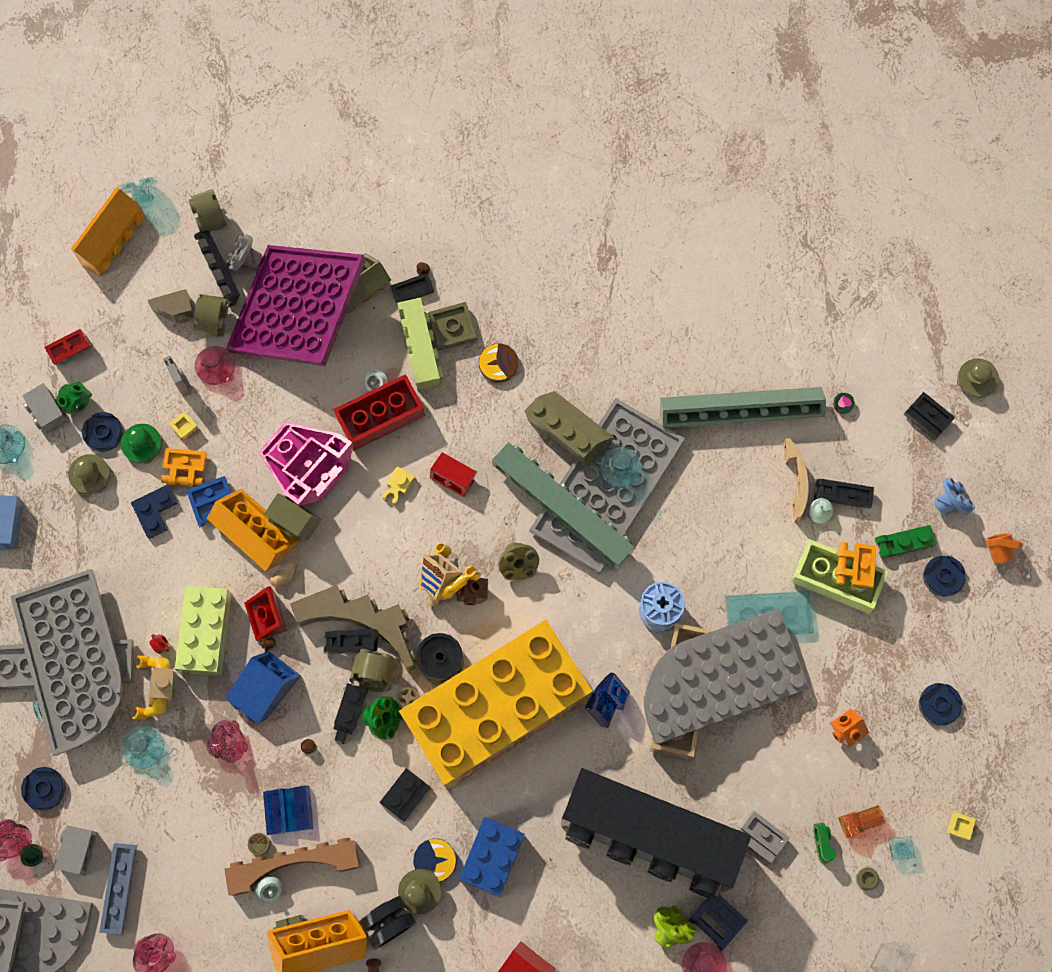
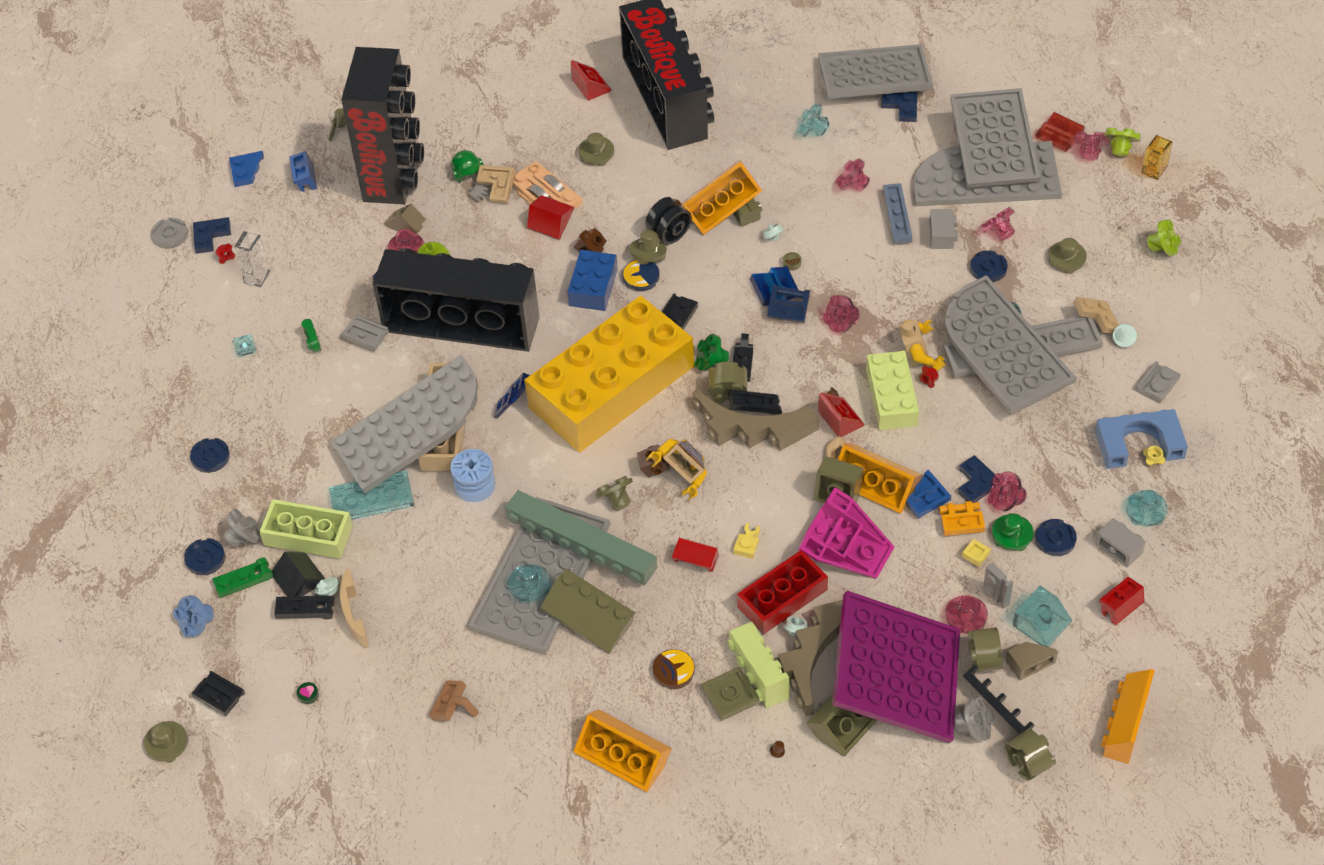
camera: 170 degrees right, 20 degrees down
dark green tile [20,844,43,867] -> none
green brick [55,381,92,414] -> none
olive plate [68,454,110,494] -> none
clear light blue plate [120,177,158,209] -> none
clear light blue plate [121,726,164,769] -> none
medium nougat arch [224,838,361,896] -> none
blue slope [226,651,301,723] -> none
reddish brown piece [301,739,316,754] -> none
black tile [390,273,434,306] -> none
dark tan wheel [398,687,420,708] -> none
black wheel [416,633,464,684] -> none
sand green brick [660,387,826,428] -> none
orange brick [831,708,869,748] -> none
light orange plate [835,542,877,589] -> none
clear orange piece [838,805,885,838] -> none
olive tile [856,868,879,890] -> none
light yellow plate [947,812,976,841] -> none
orange piece [985,533,1022,563] -> none
none -> light grey plate [224,508,261,547]
none -> black slope [272,552,325,597]
none -> medium nougat plate [429,680,479,721]
none -> light orange slope [573,709,672,792]
none -> reddish brown brick [574,228,607,252]
none -> dark blue plate [767,285,810,323]
none -> dark tan arch [778,600,843,716]
none -> clear pink plate [988,471,1027,512]
none -> clear light blue slope [1013,585,1072,647]

